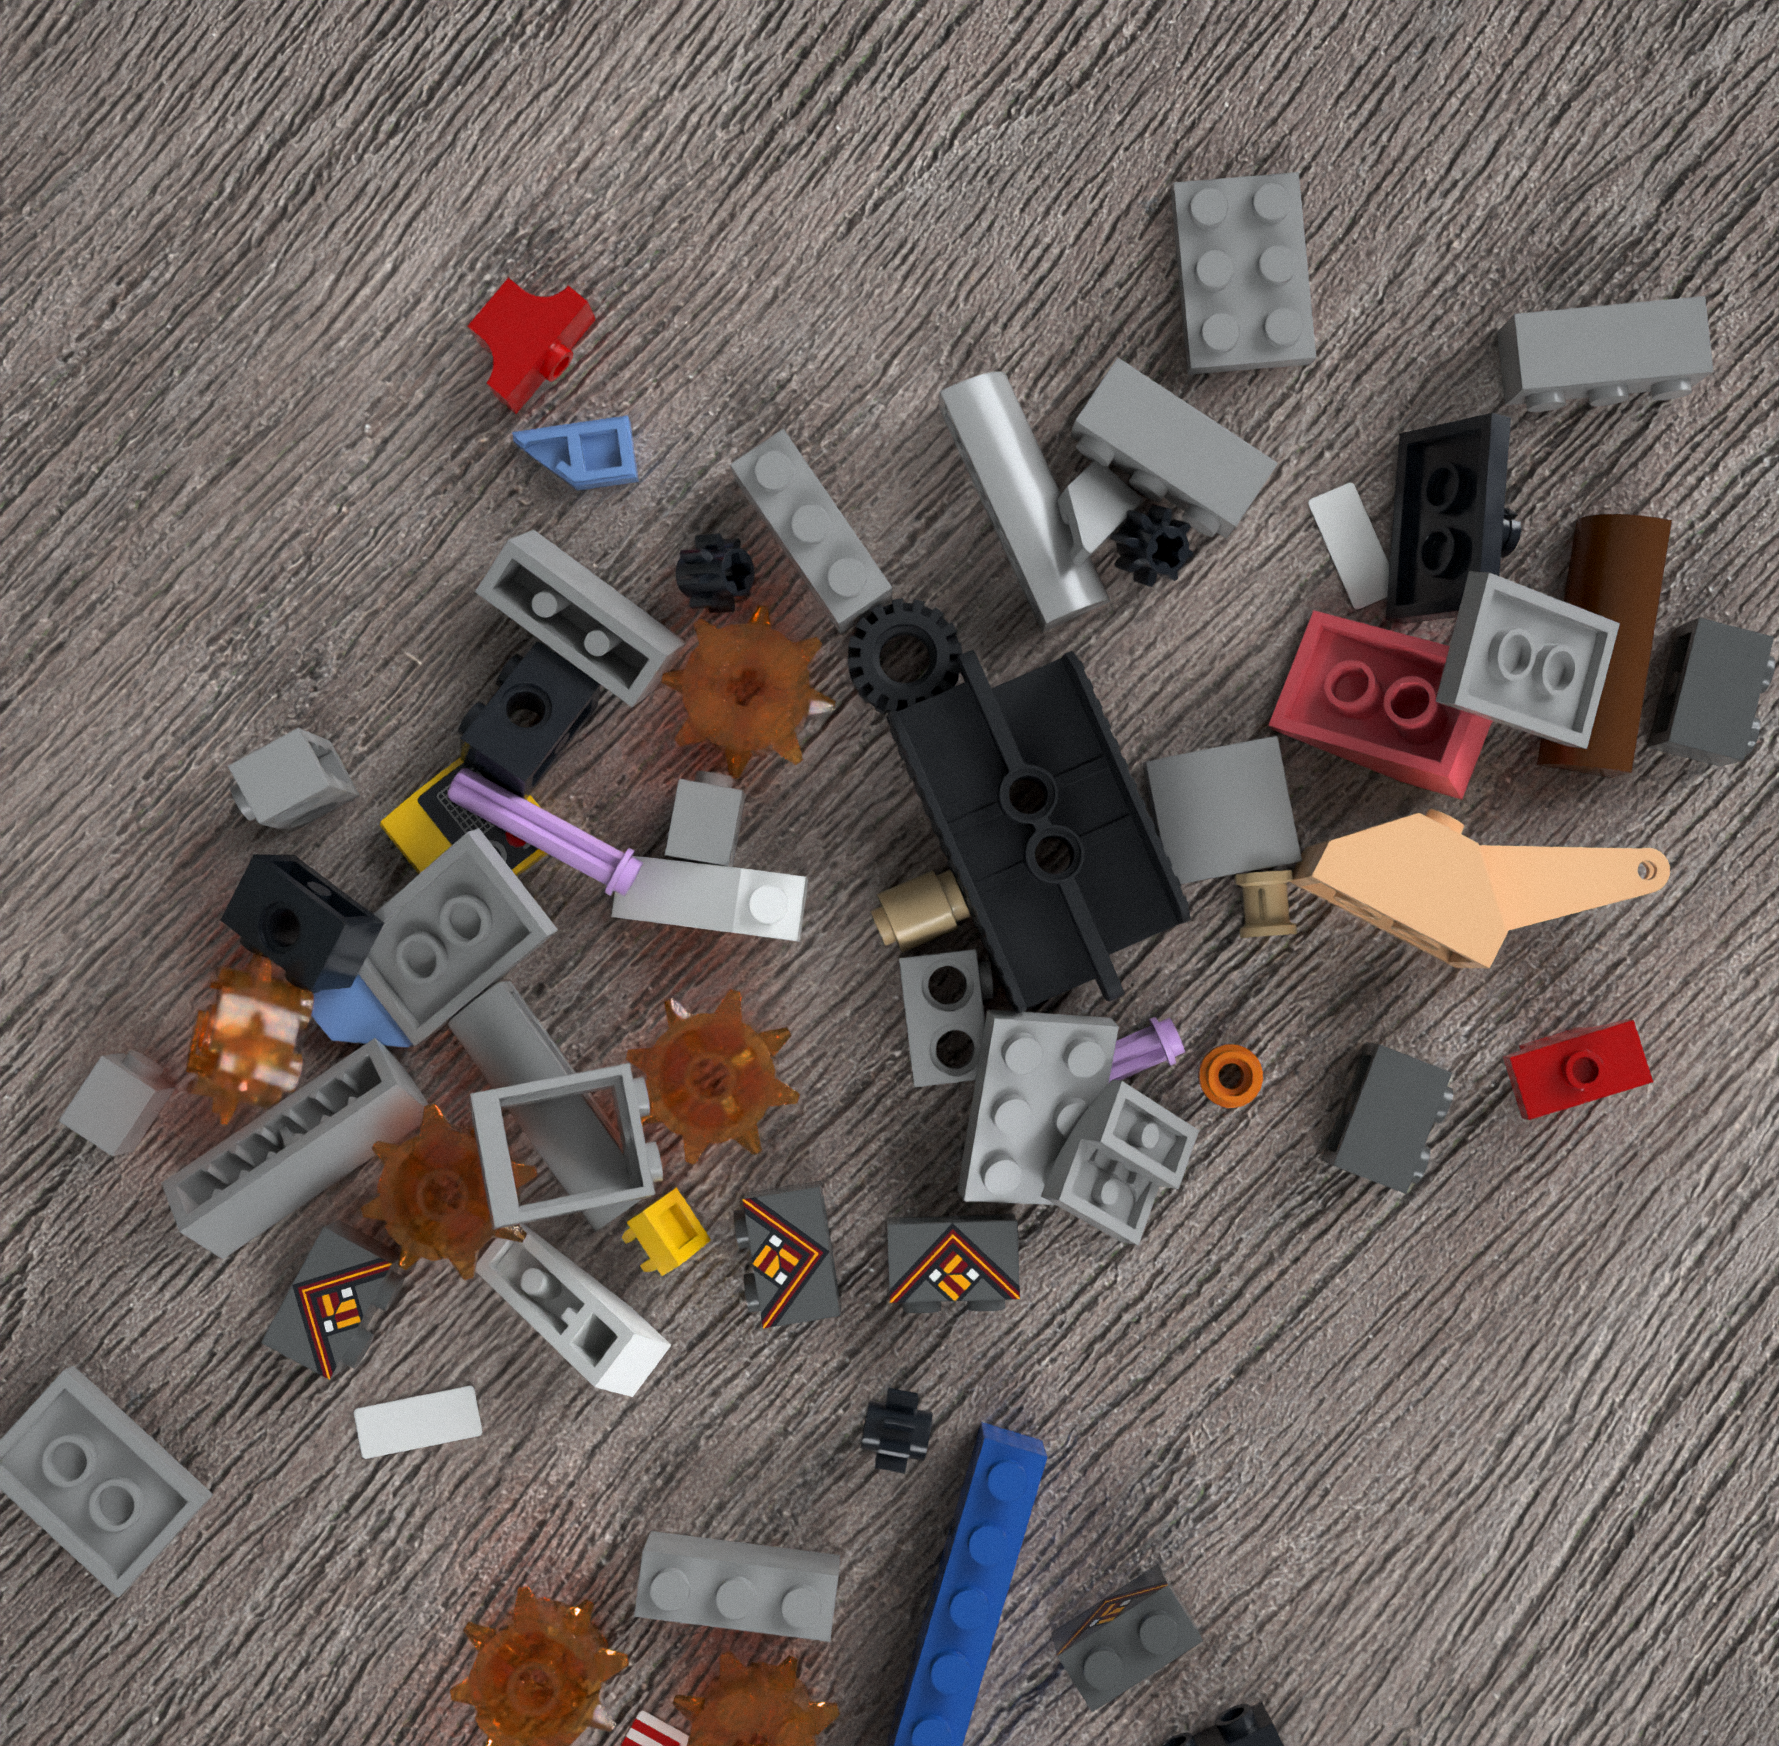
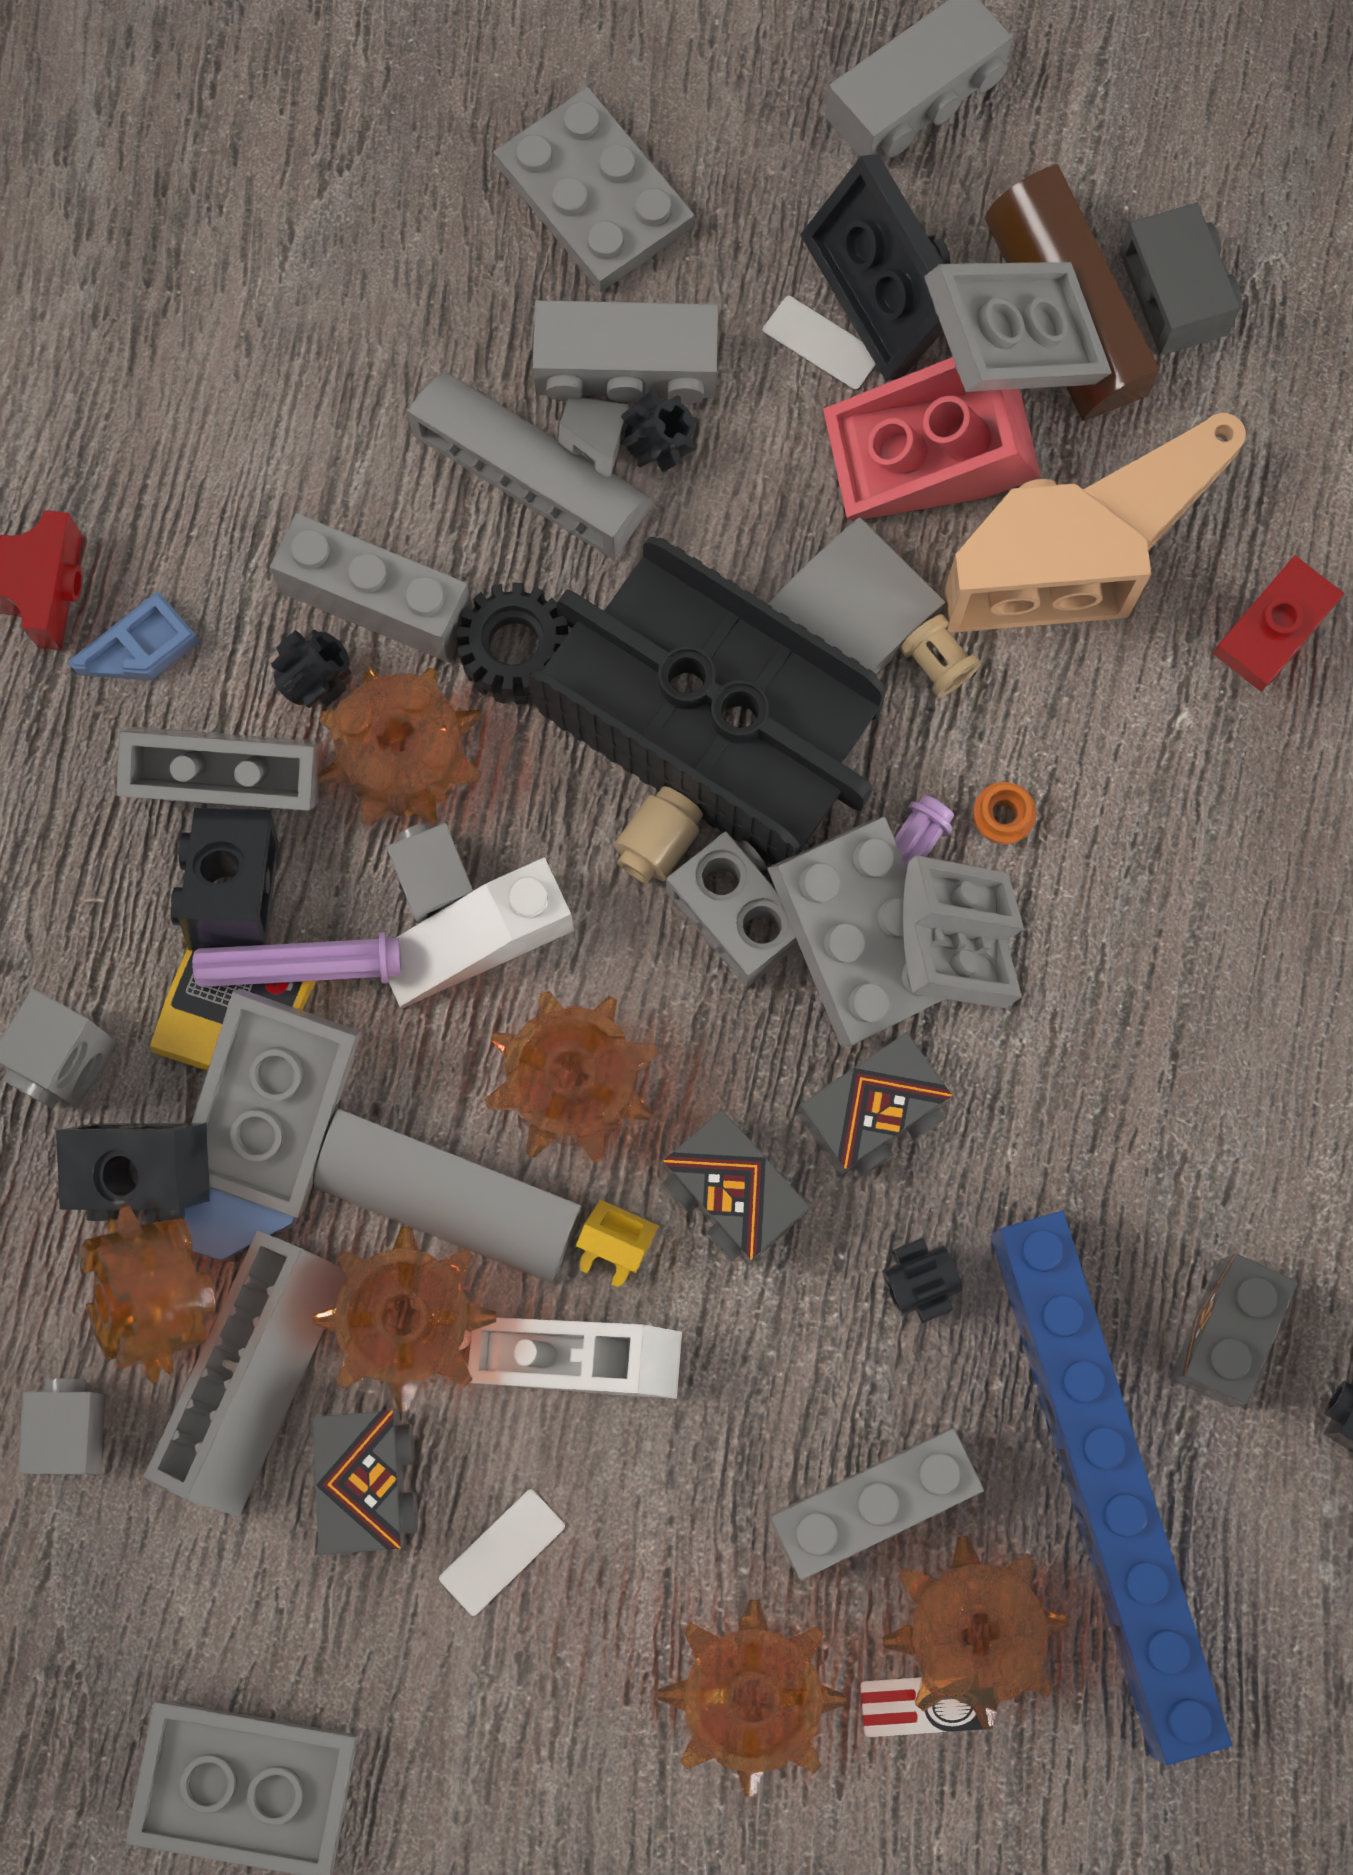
camera: 30 degrees left, 10 degrees down
light grey window [469,1063,663,1230] -> none
dark grey brick [1321,1042,1453,1194] -> none

